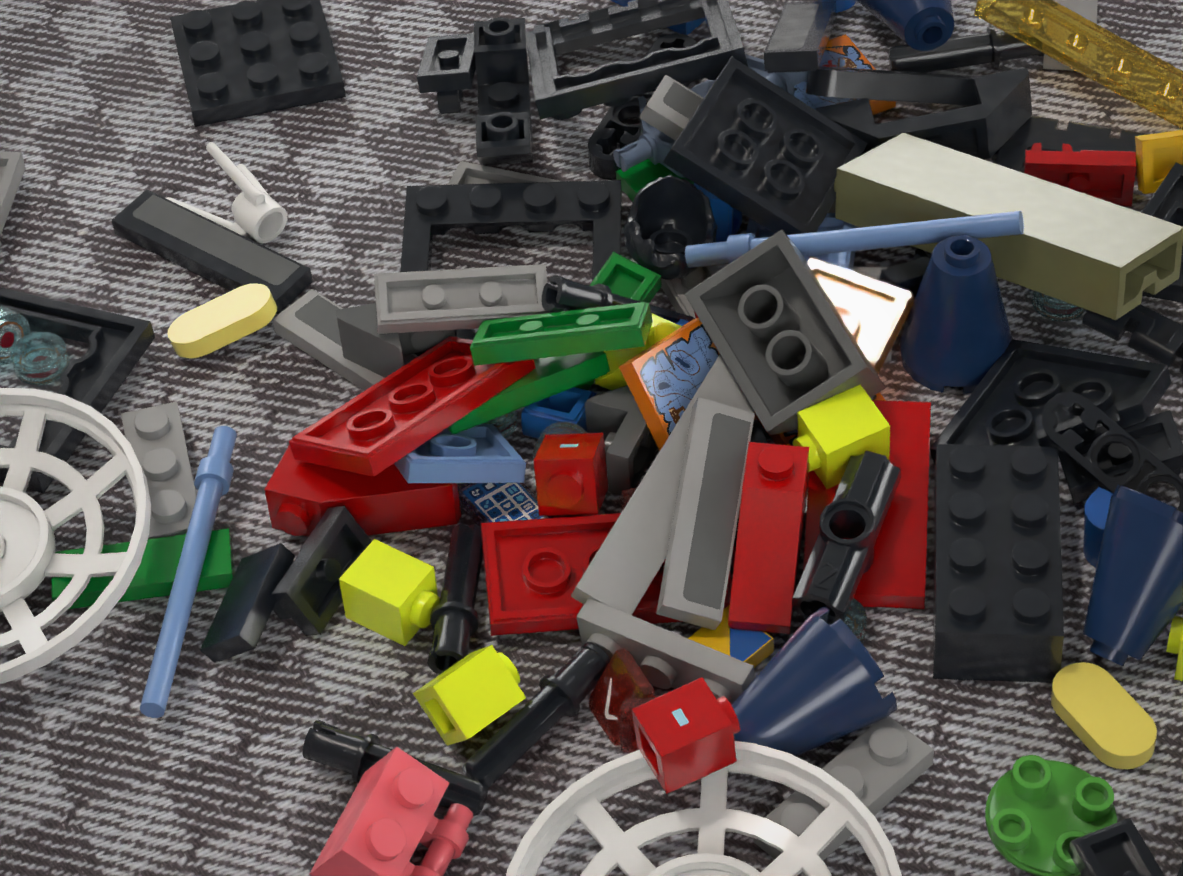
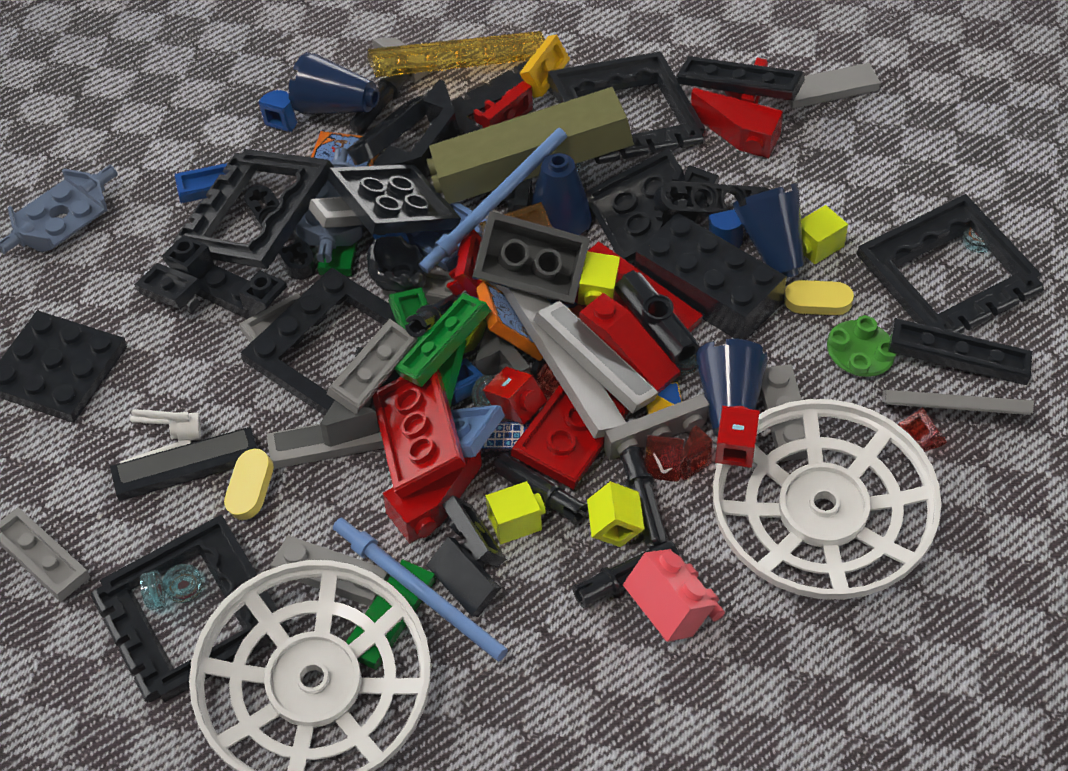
camera: 55 degrees left, 5 degrees up
black tile [764,1,837,73] -> none

